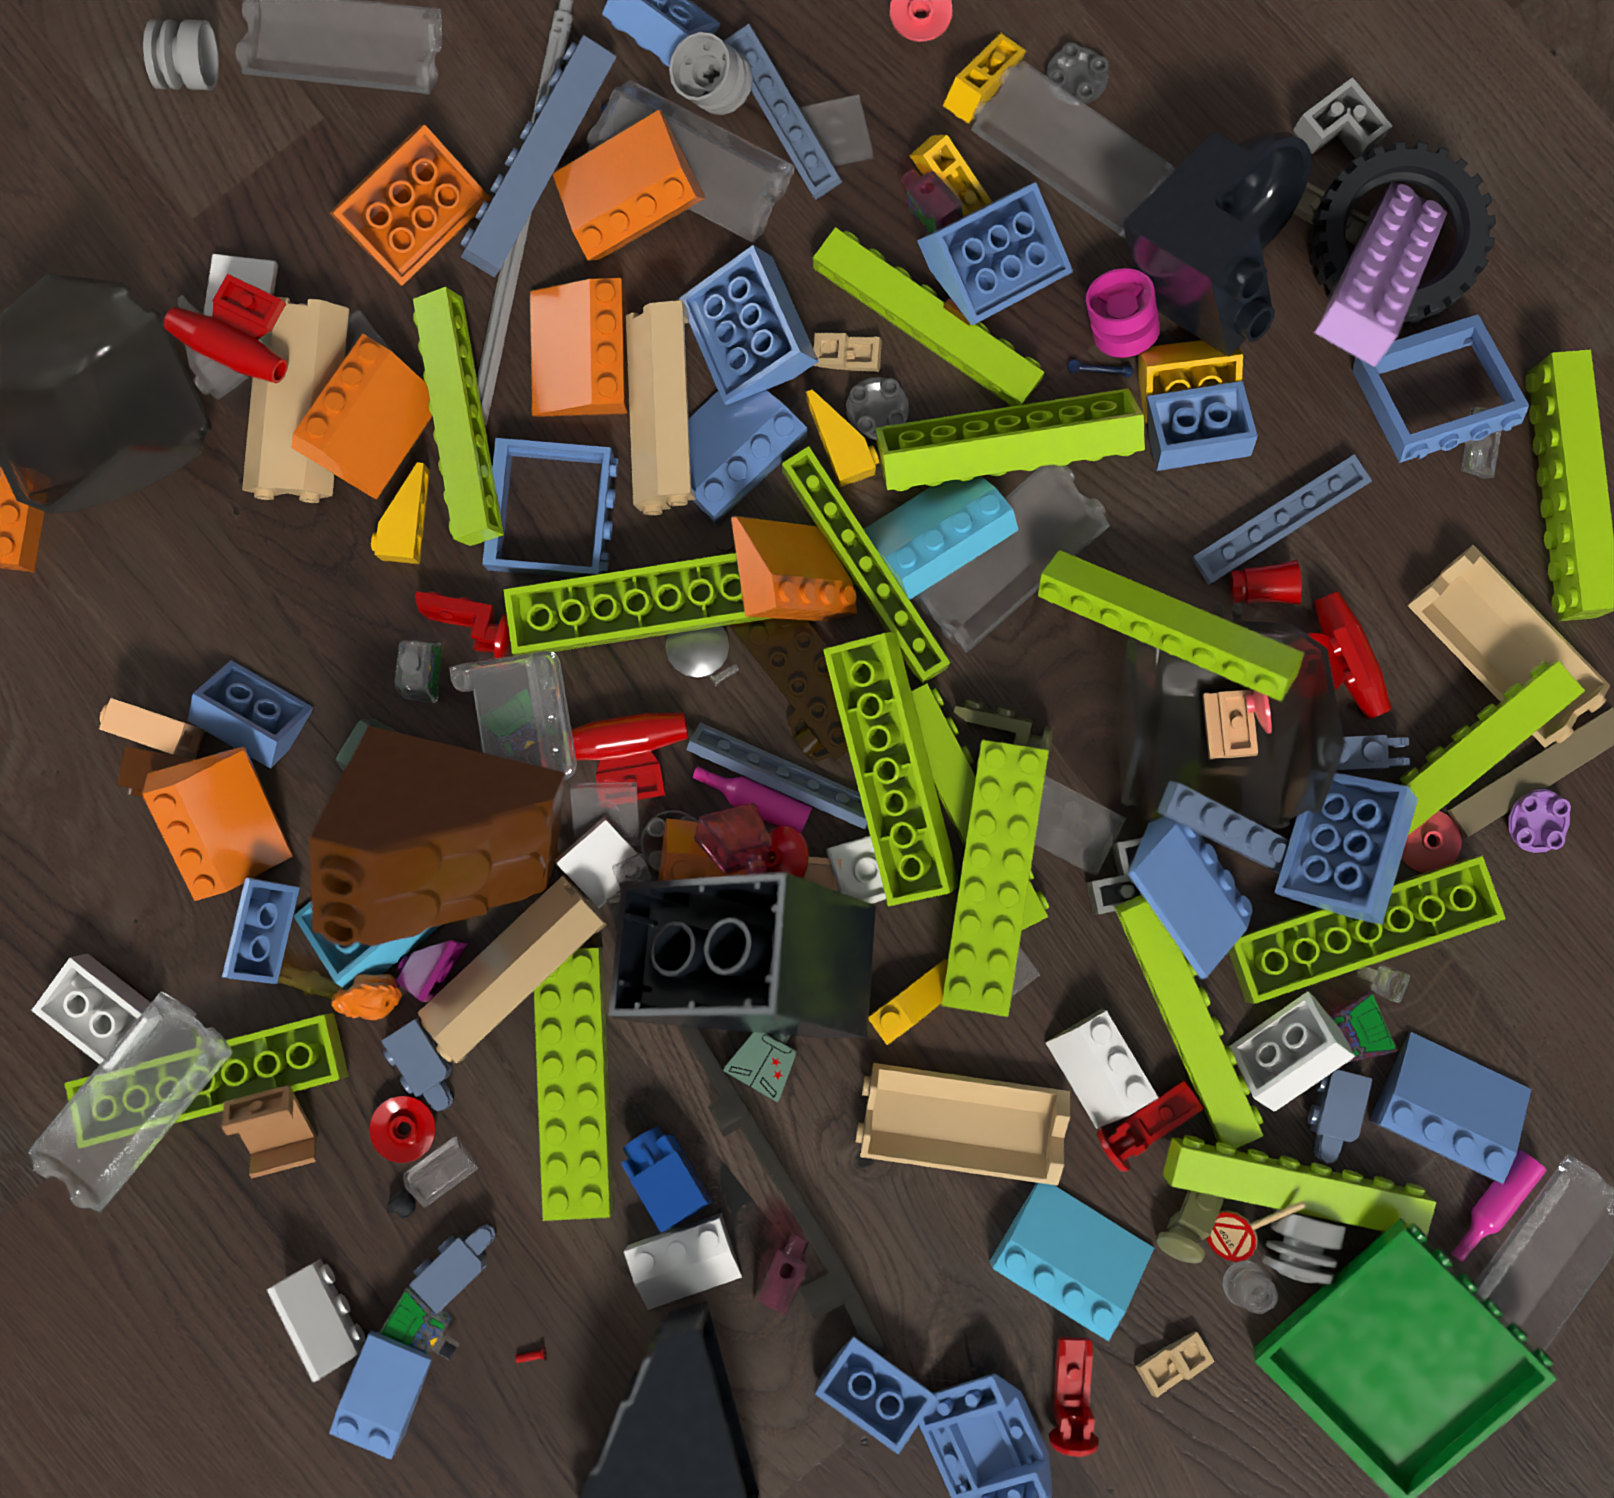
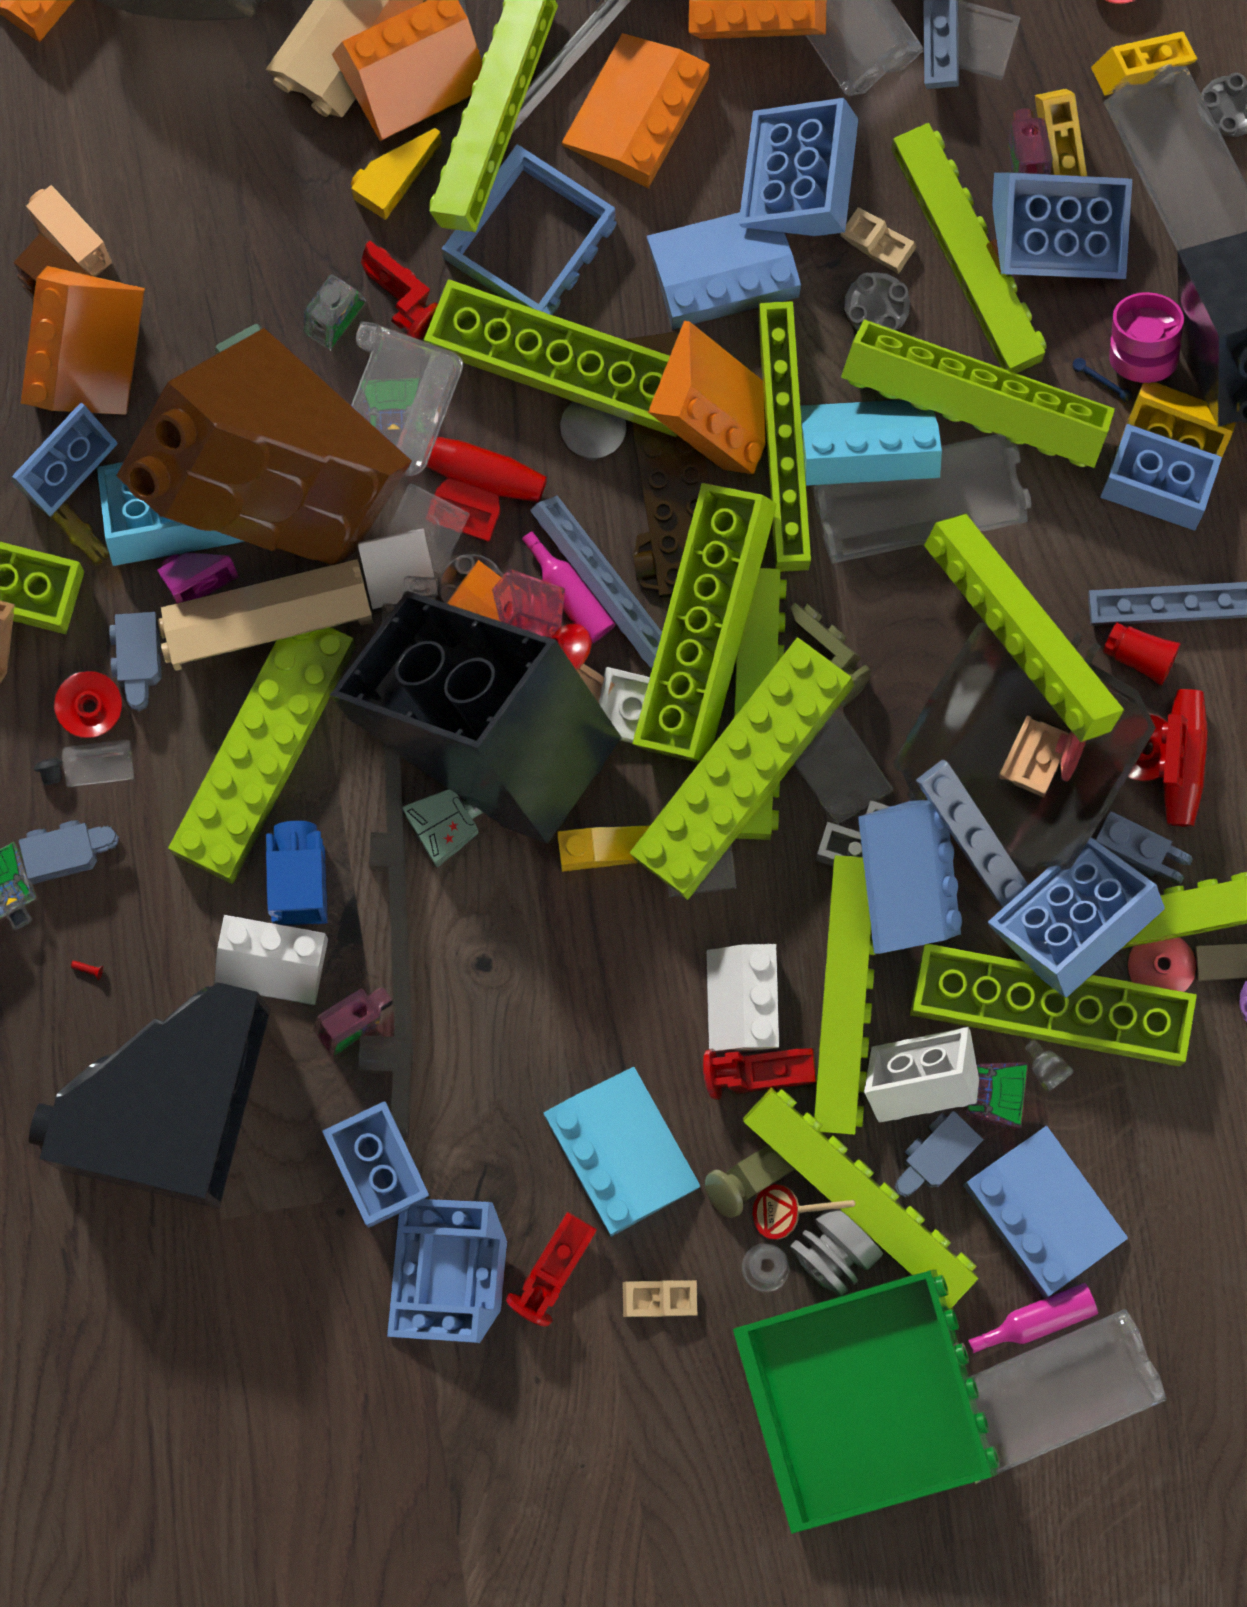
camera: 25 degrees right, 5 degrees down
medium blue slope [187,660,313,768] -> none
orange hair [332,974,402,1021] -> none
tan panel [626,300,696,515] -> none
clear piece [709,664,739,688] -> none
yellow slope [806,390,879,488] -> none
tan panel [856,1063,1070,1185] -> none

